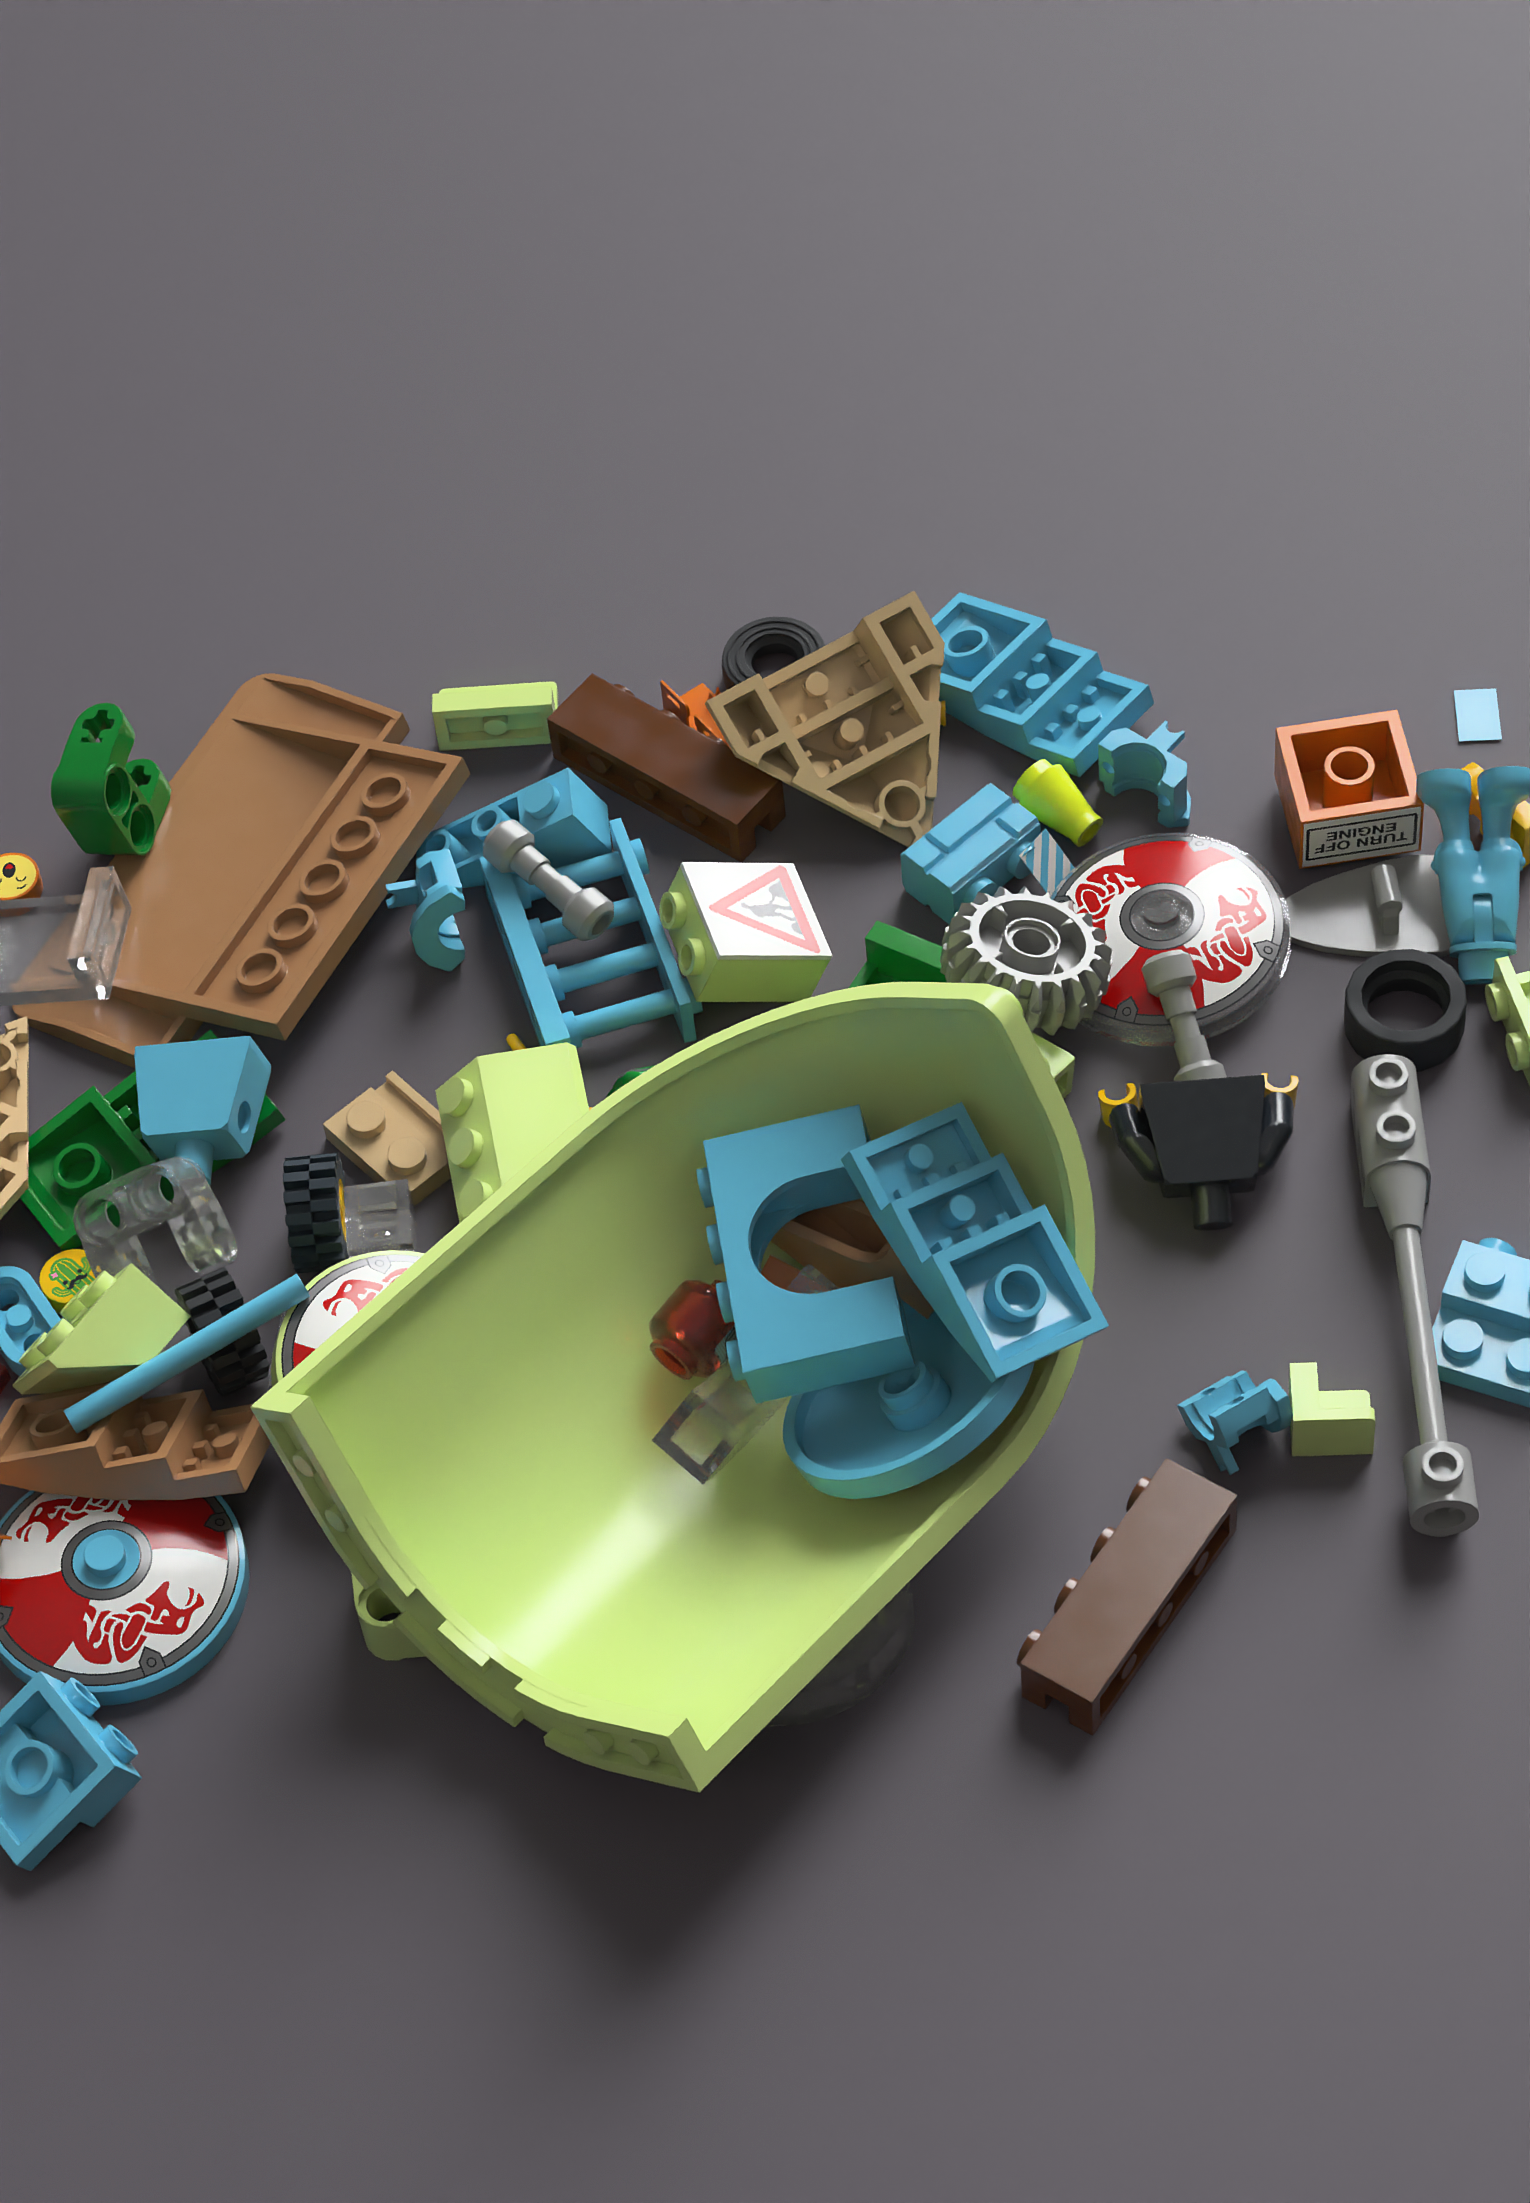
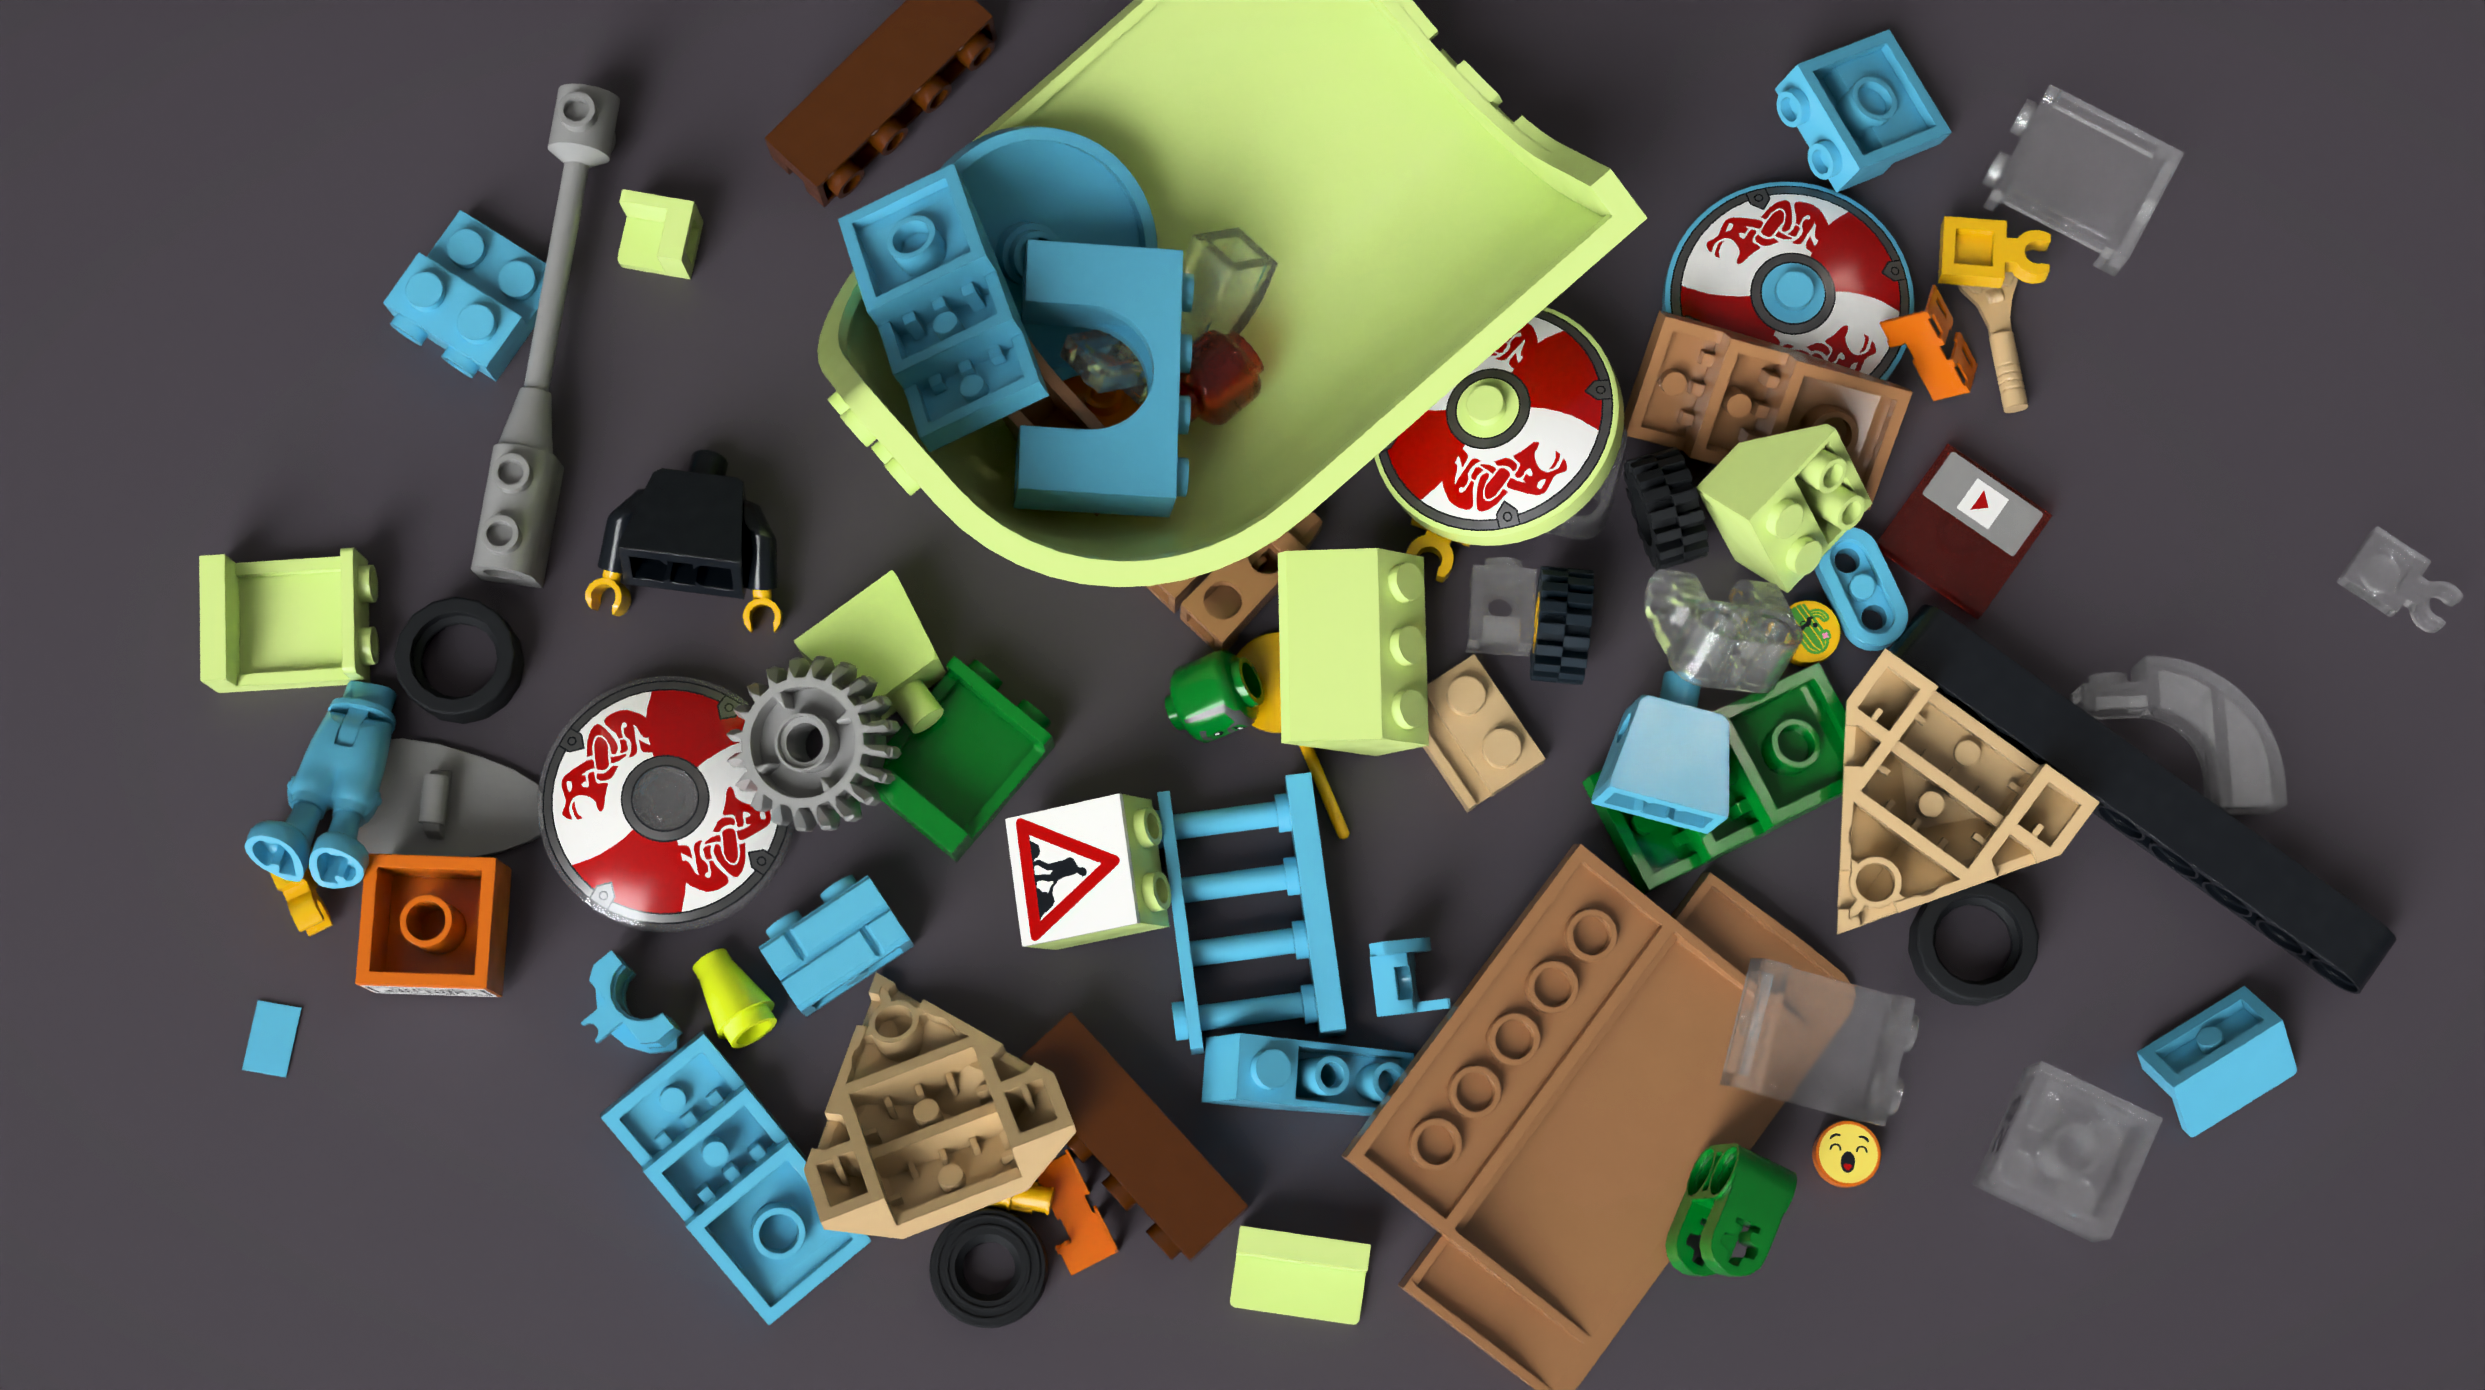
camera: 175 degrees left, 25 degrees up
medium azure bar [63,1274,310,1434] -> none
light grey piece [483,819,614,941] -> none
sticker [1019,828,1076,900] -> none
light grey piece [1141,950,1227,1081] -> none
medium azure piece [1177,1370,1293,1475] -> none

